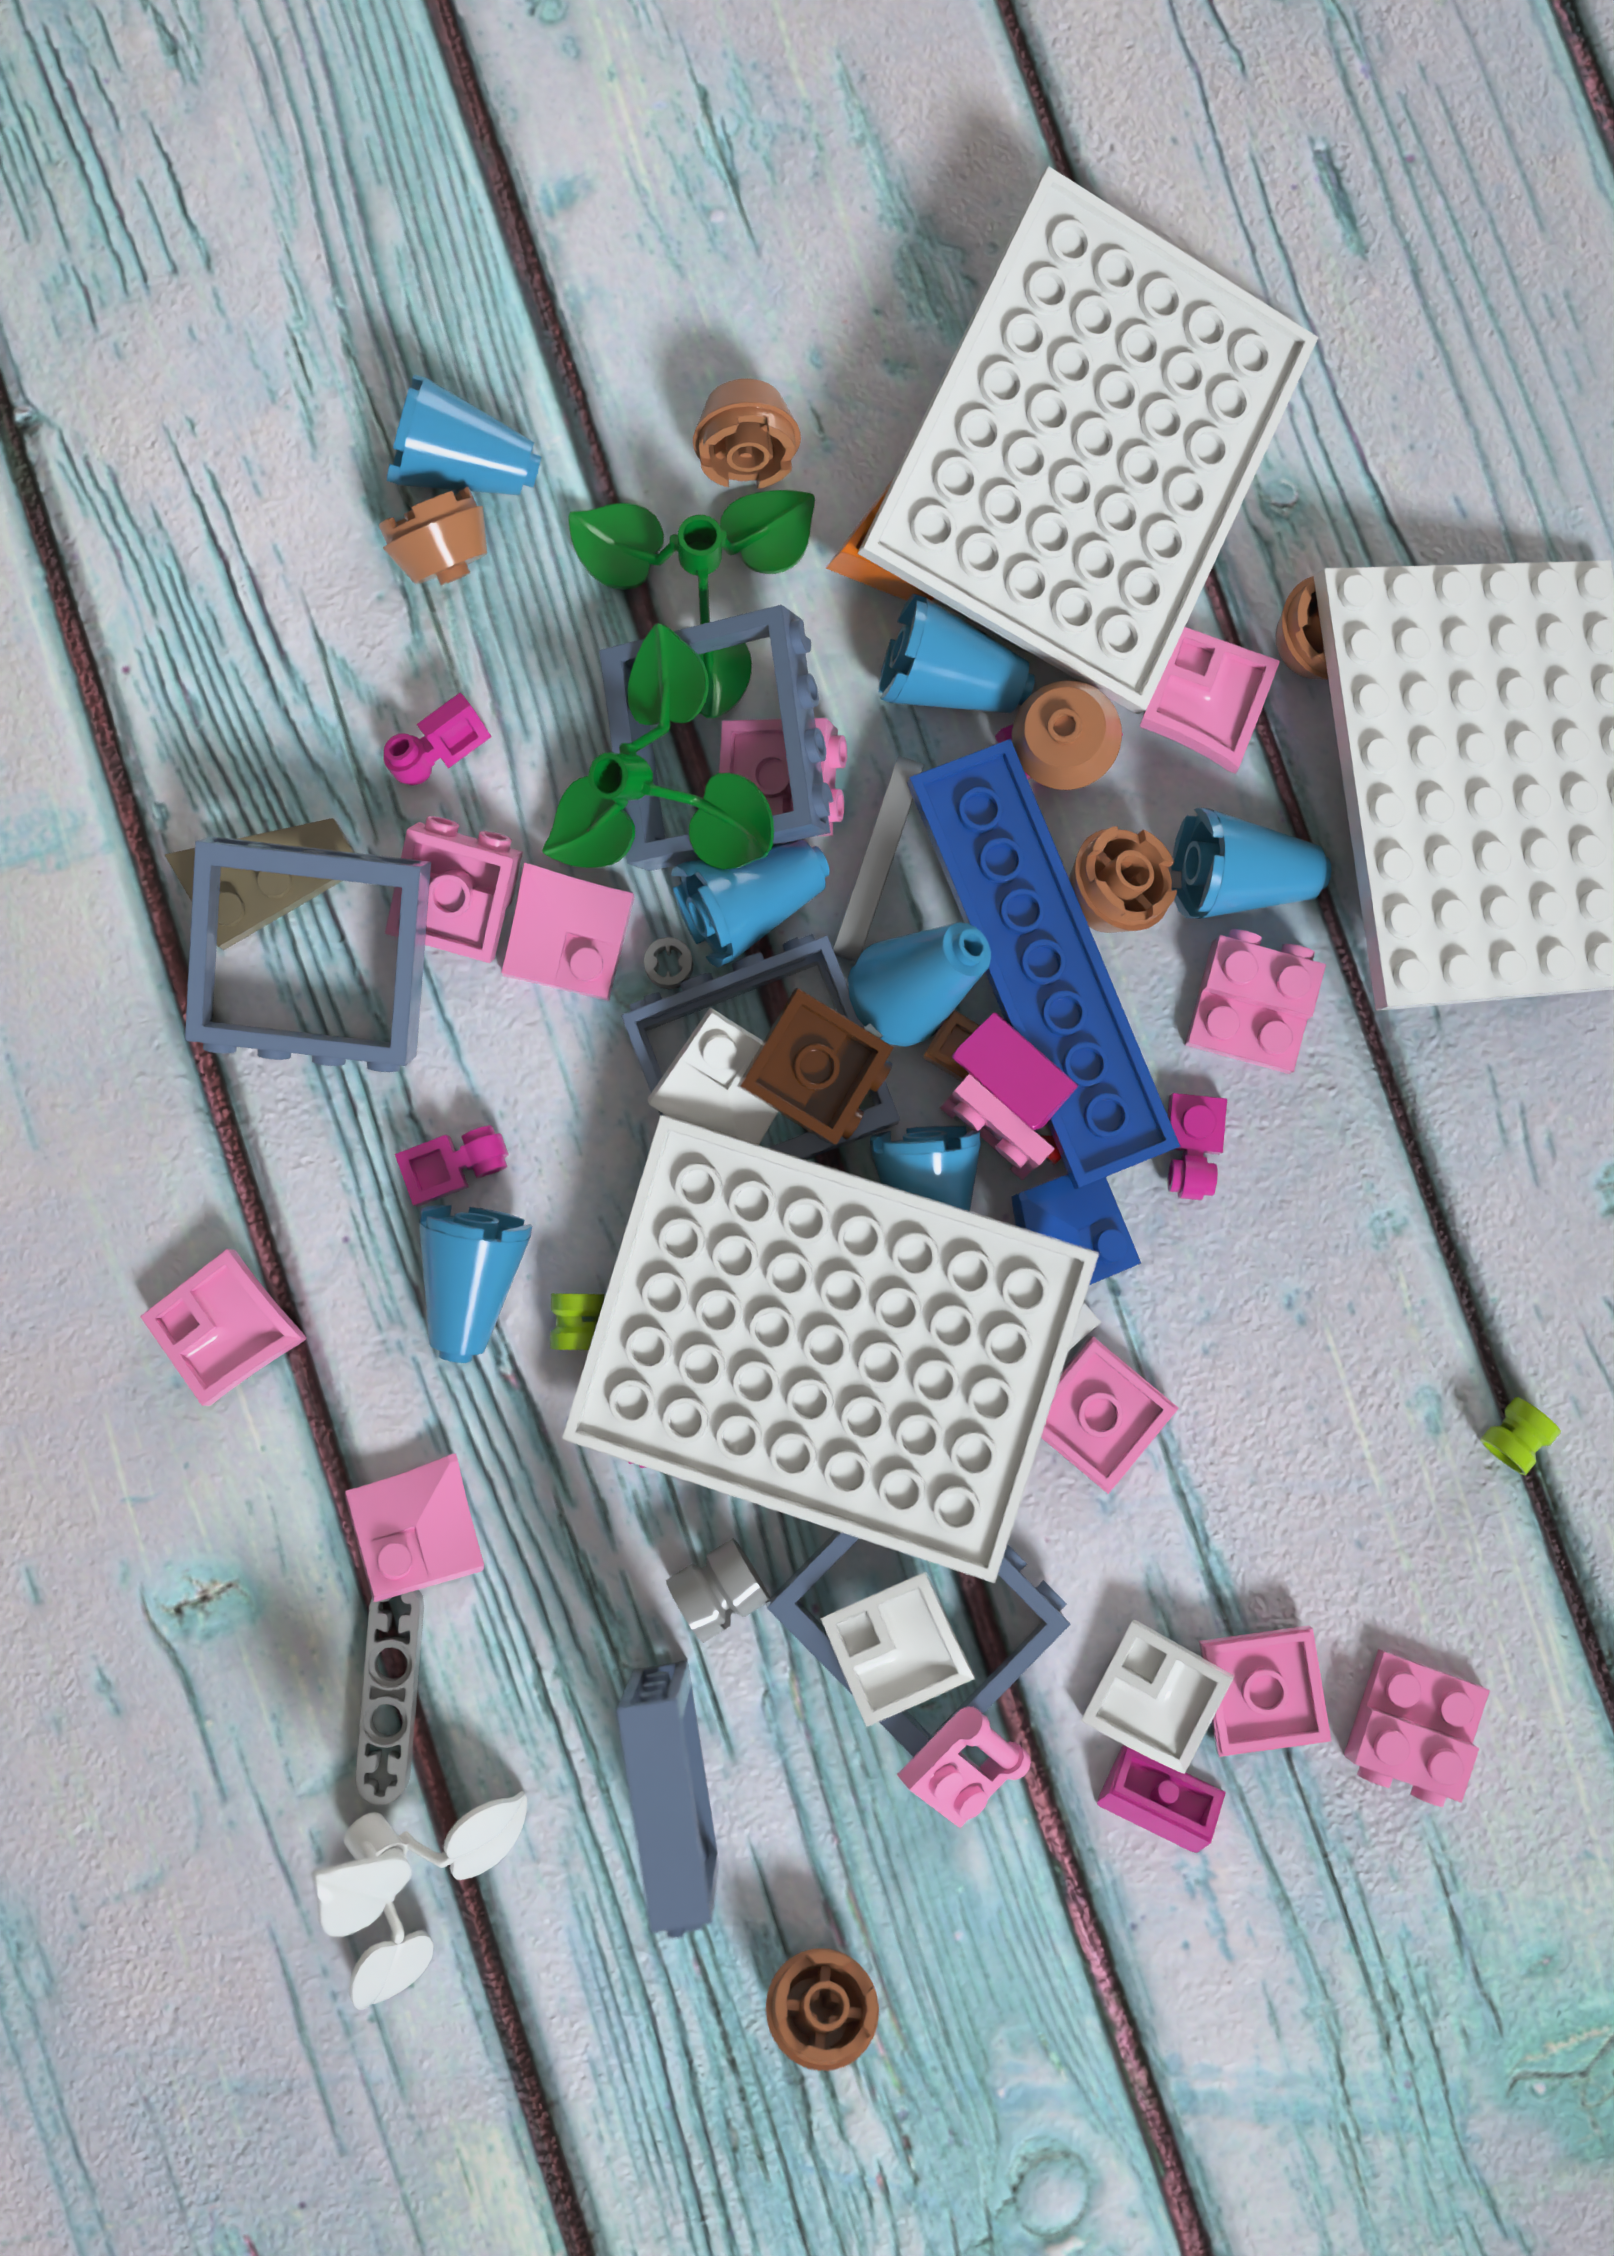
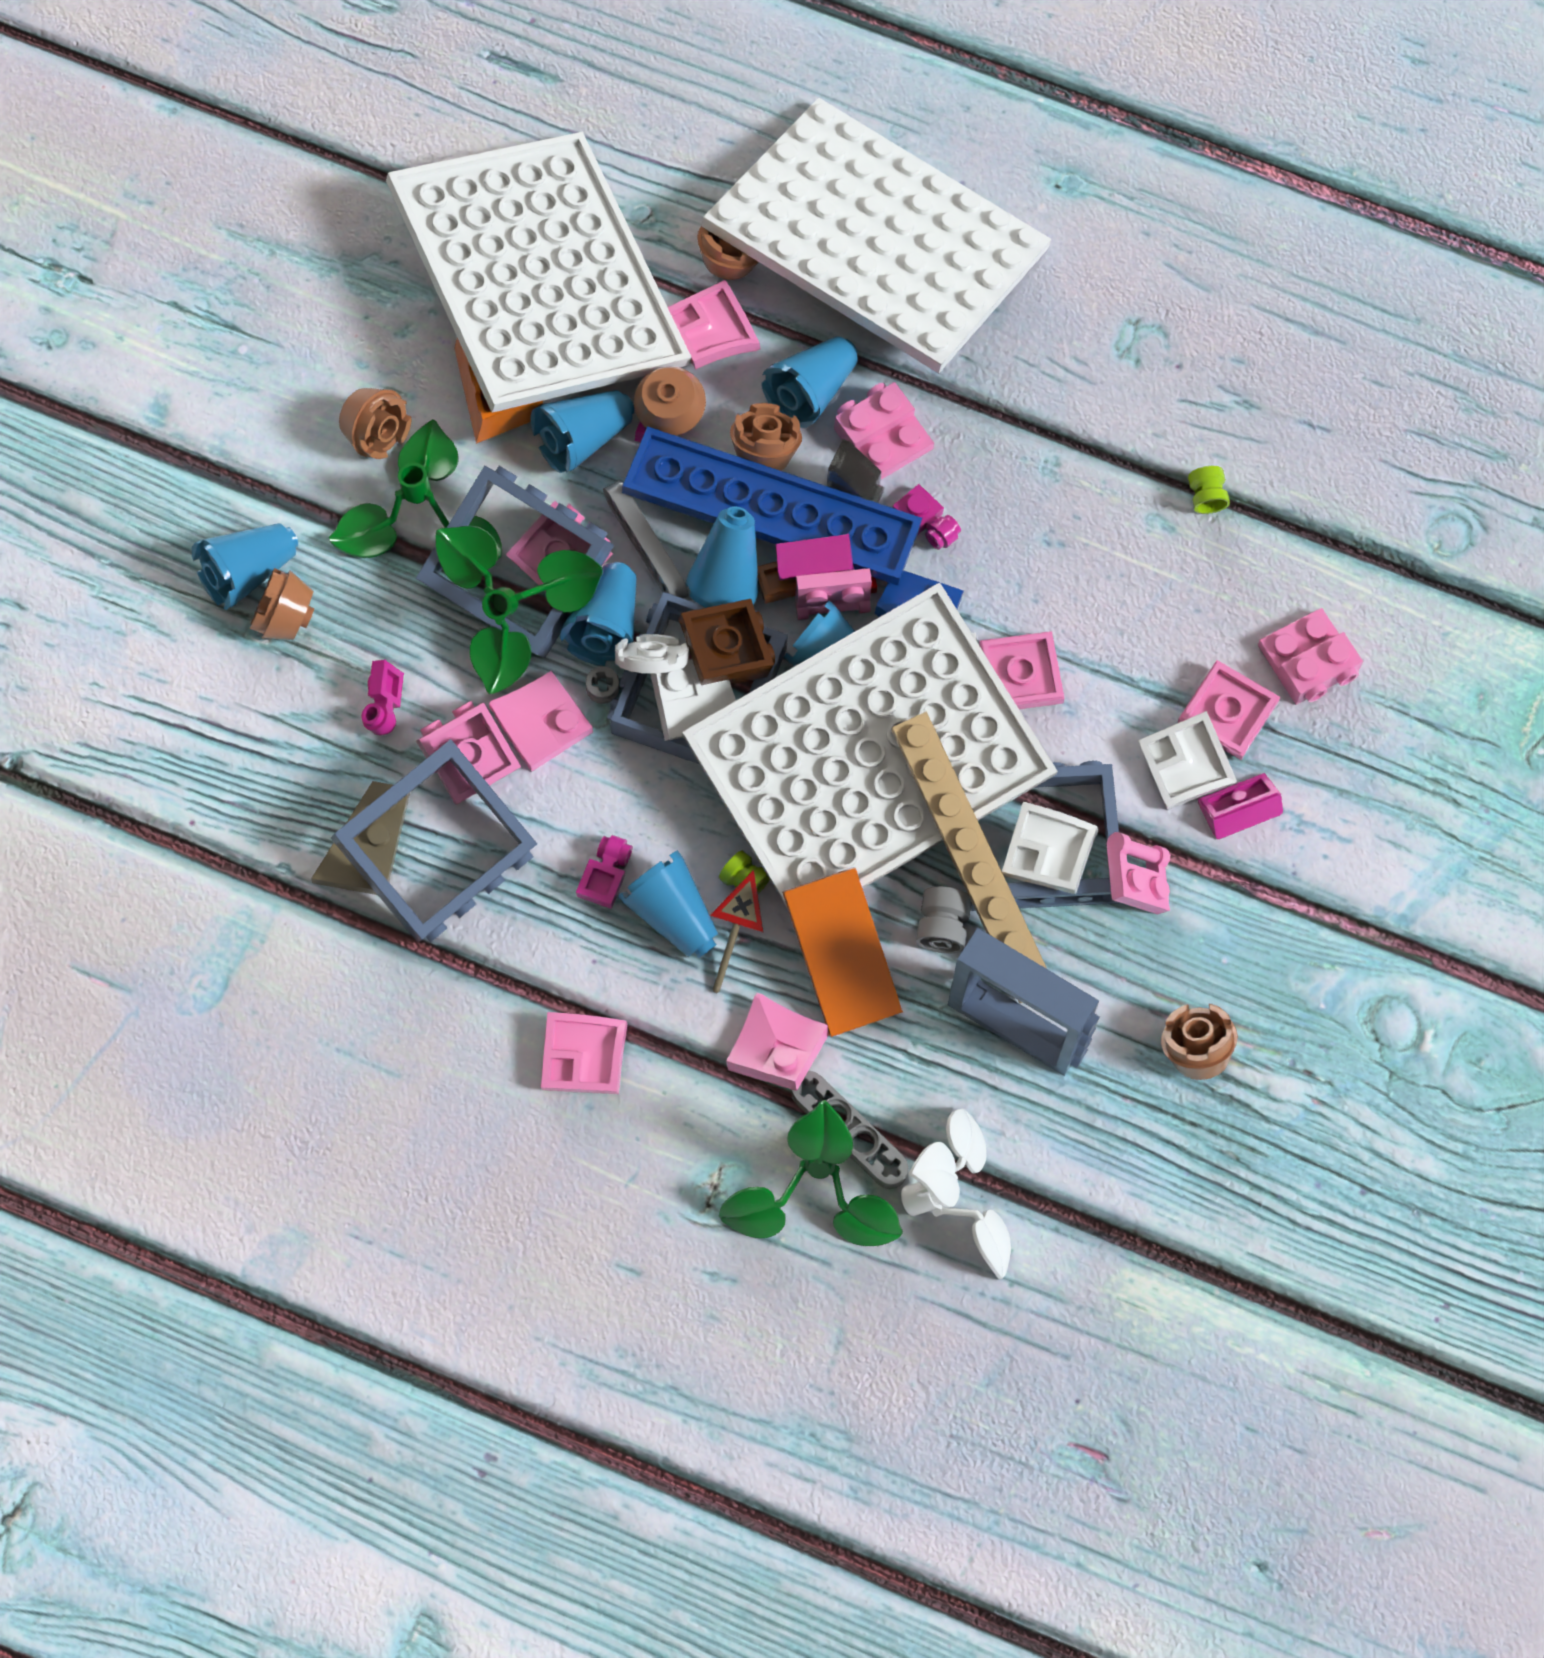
camera: 45 degrees left, 15 degrees down
none -> white tile [615,634,689,673]
none -> piece [710,870,764,993]
none -> green plant [719,1100,903,1246]
none -> orange tile [782,867,903,1037]
none -> clear smoke slope [827,439,884,503]
none -> tan plate [891,711,1047,1004]

